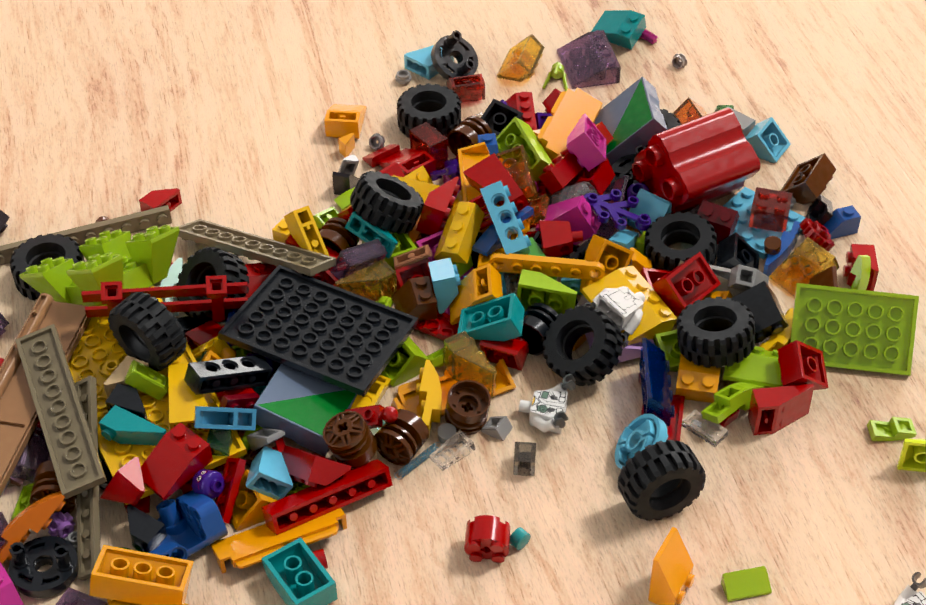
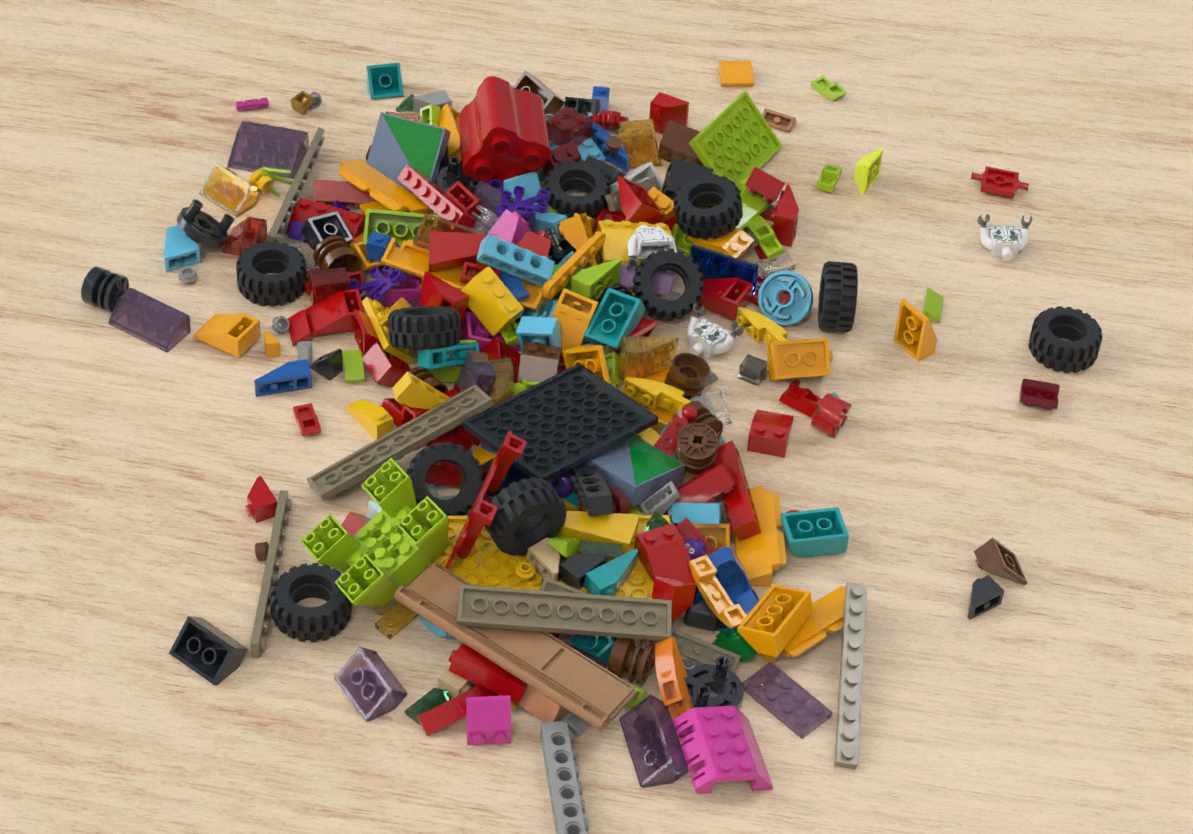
camera: 70 degrees left, 0 degrees up
dark azure slope [194,406,257,430] -> none
lime slope [313,206,339,229] -> none
nougat slope [393,245,433,270] -> none
dark pink slope [566,113,606,171] -> none
teal slope [590,10,646,50] -> none
light grey slope [728,264,769,291] -> none
medium azure slope [745,117,791,163] -> none
lime slope [850,255,871,290] -> none
none -> black wheel [81,266,129,313]
none -> clear purple slope [108,287,191,353]
none -> yellow wheel [249,169,274,193]
none -> blue slope [254,359,312,397]
none -> dark tan plate [266,127,325,243]
none -> pearl gold slope [290,91,314,115]
none -> red slope [293,403,321,436]
none -> teal slope [366,63,404,99]
none -> light orange slope [562,345,610,383]
none -> clear green slope [579,541,622,558]
none -> light orange slope [689,555,747,629]
none -> red slope [698,278,753,321]
none -> yellow slope [736,307,788,344]
none -> red slope [747,409,794,458]
none -> light orange torso [766,337,833,381]
none -> red slope [779,379,822,418]

